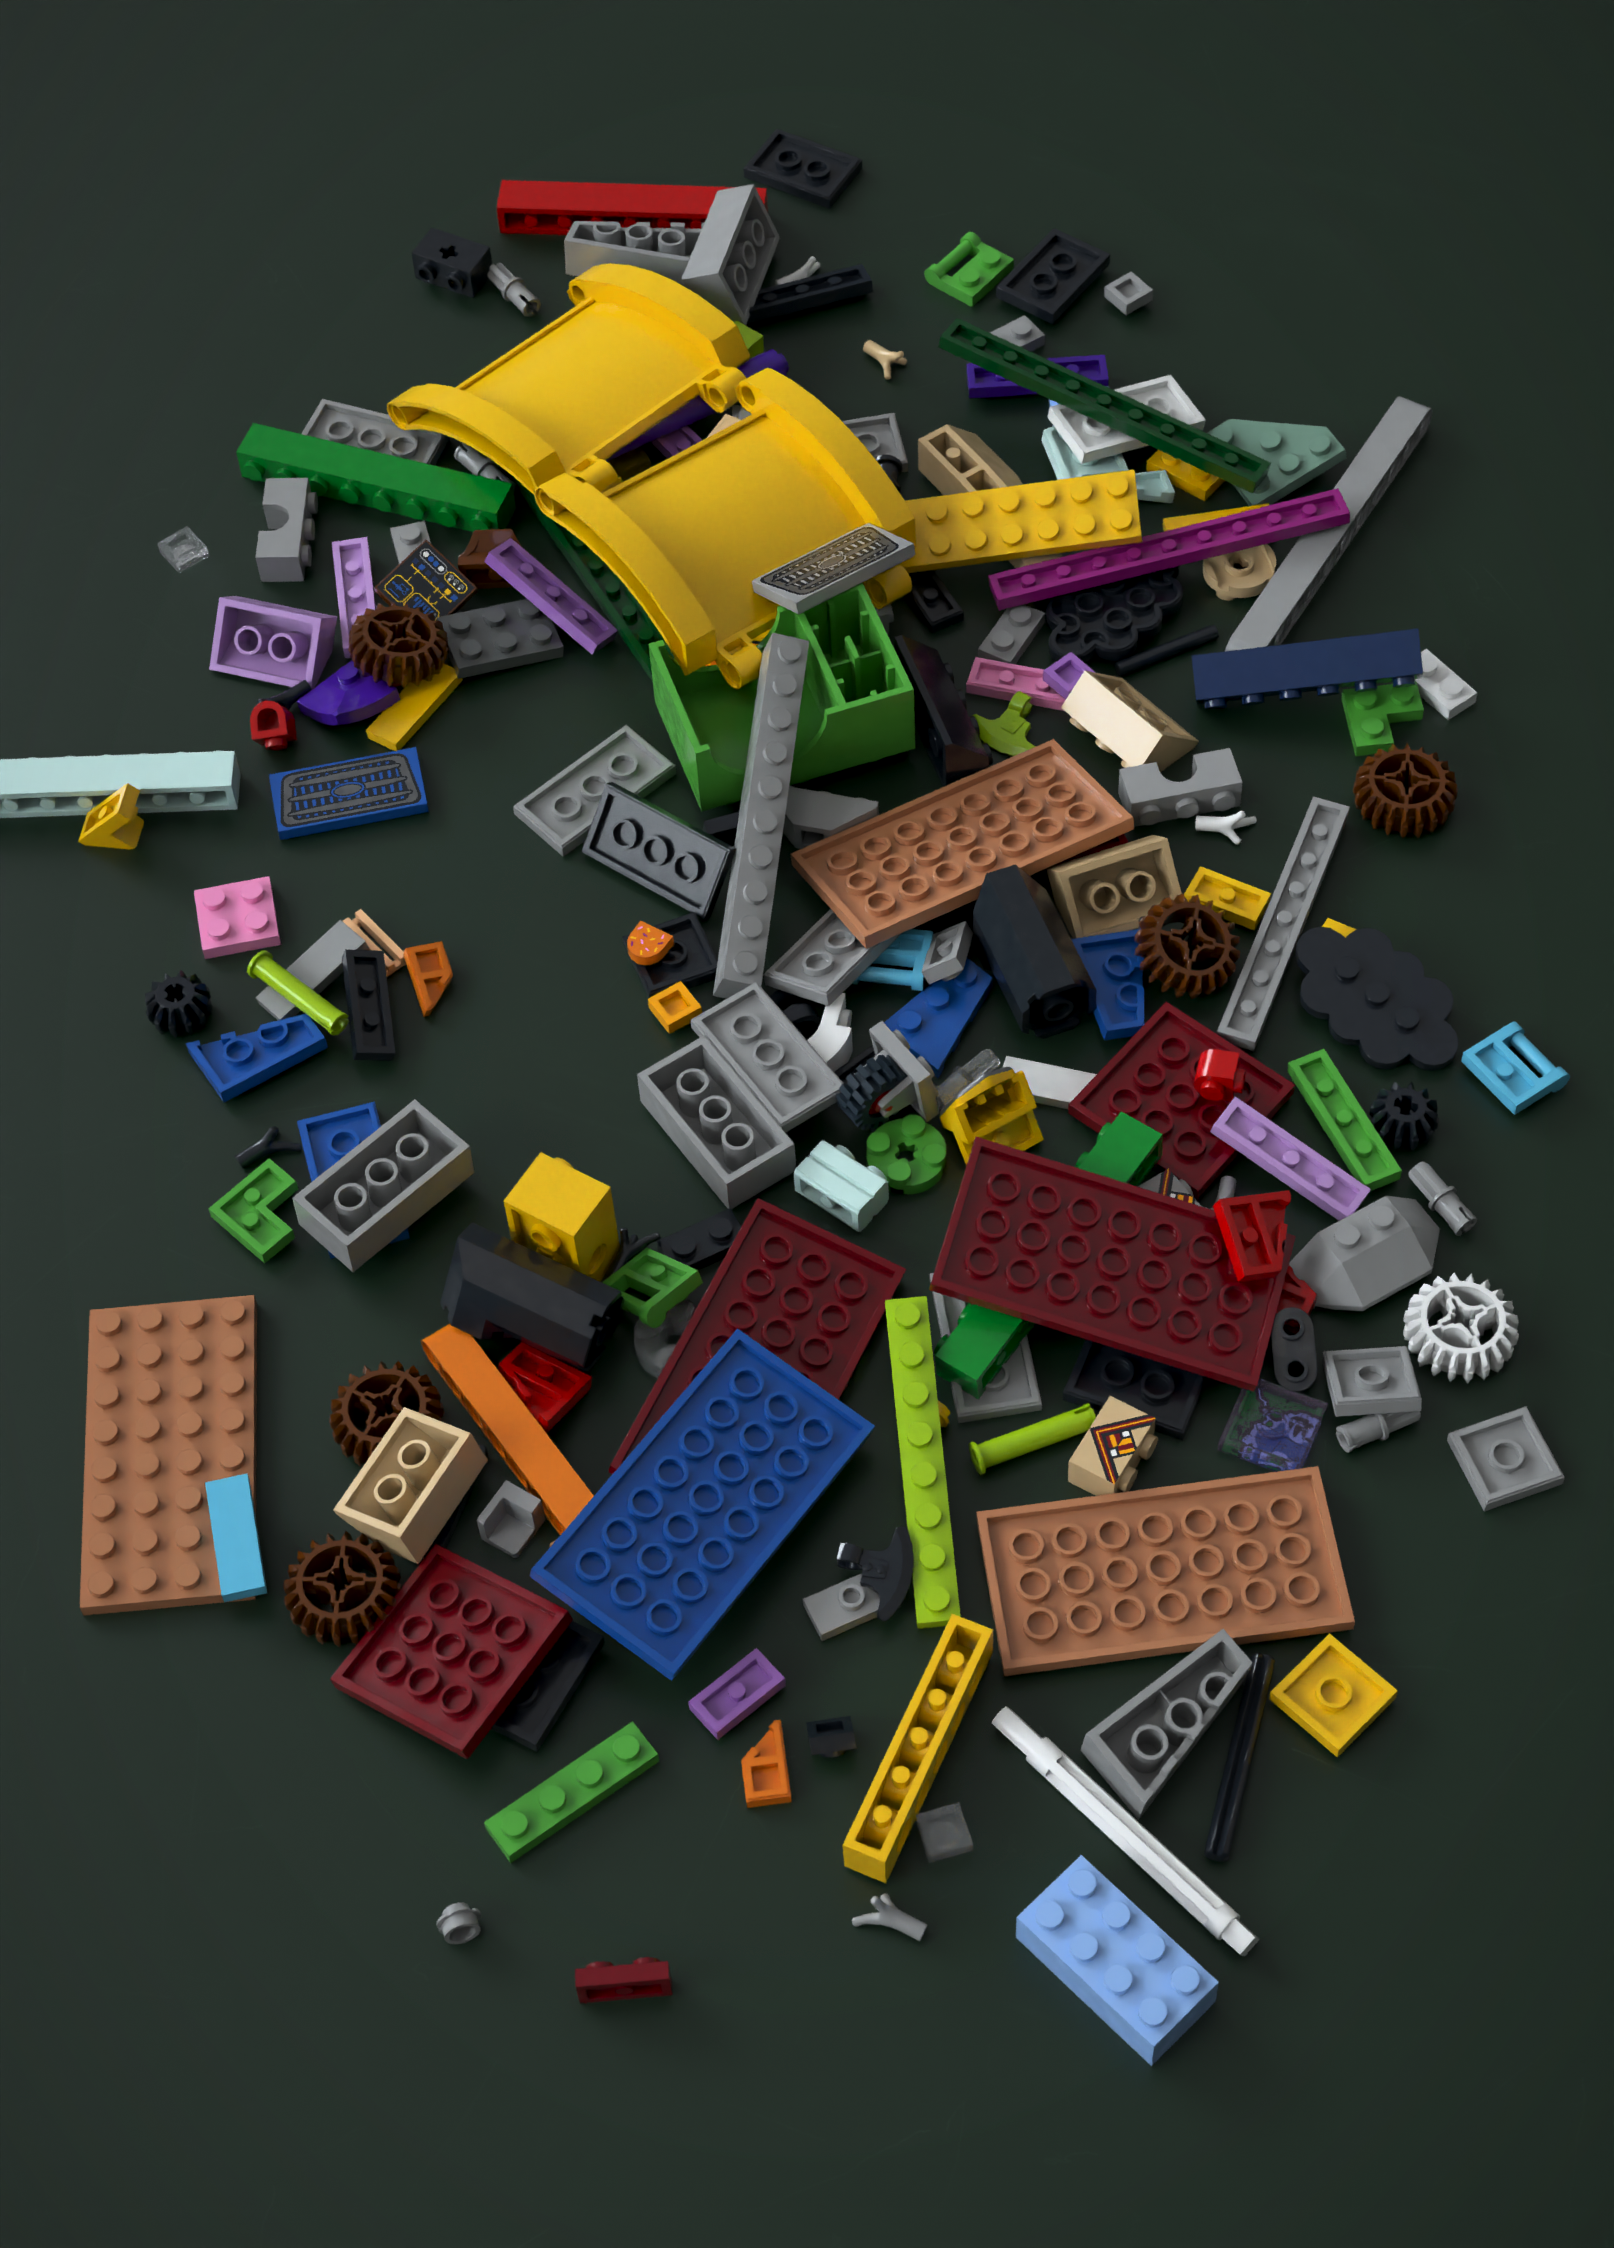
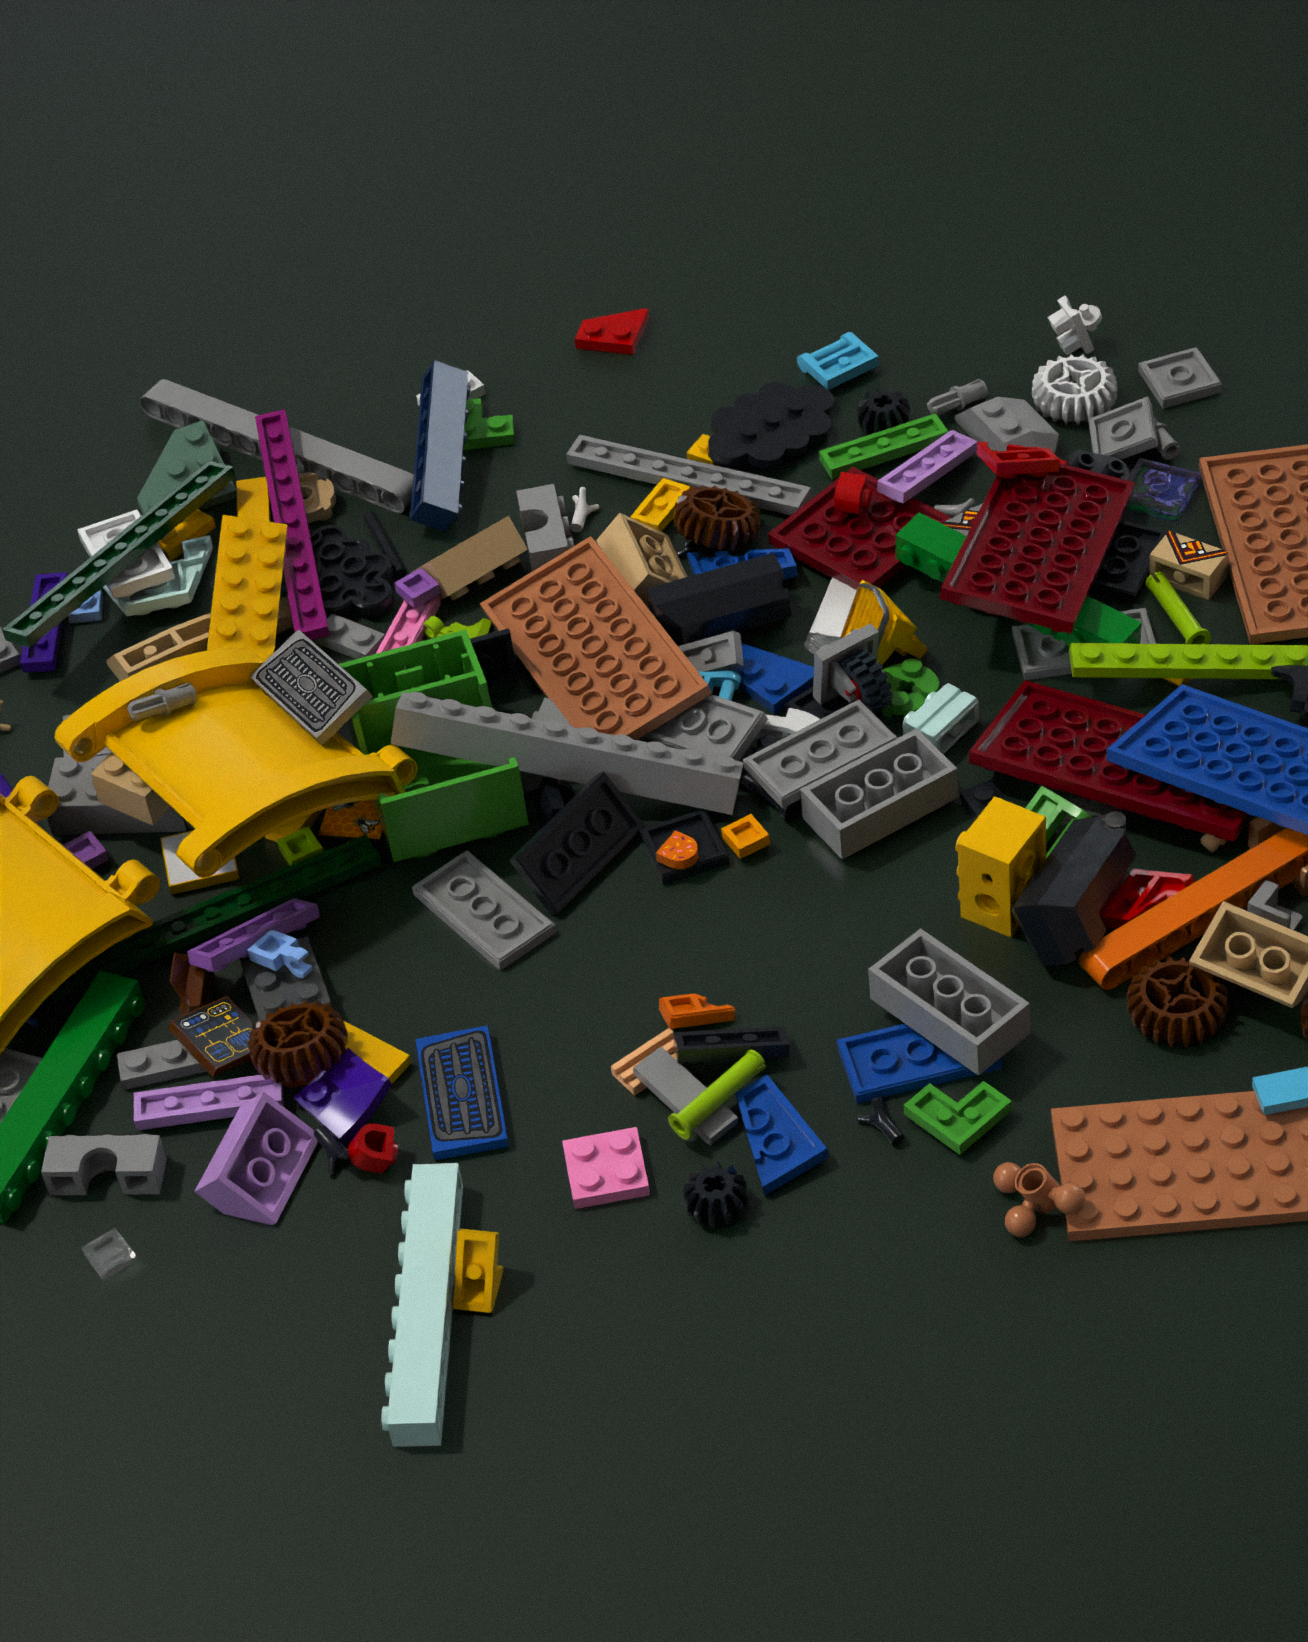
camera: 85 degrees left, 10 degrees down
light grey pin [454,443,516,492] -> none
reddish brown gear [1353,743,1458,839] -> none
none -> light grey axle [127,682,197,721]
none -> light blue plate [247,929,313,978]
none -> red wing [574,308,650,355]
none -> nougat piece [993,1162,1086,1237]
none -> white hips [1047,296,1102,355]

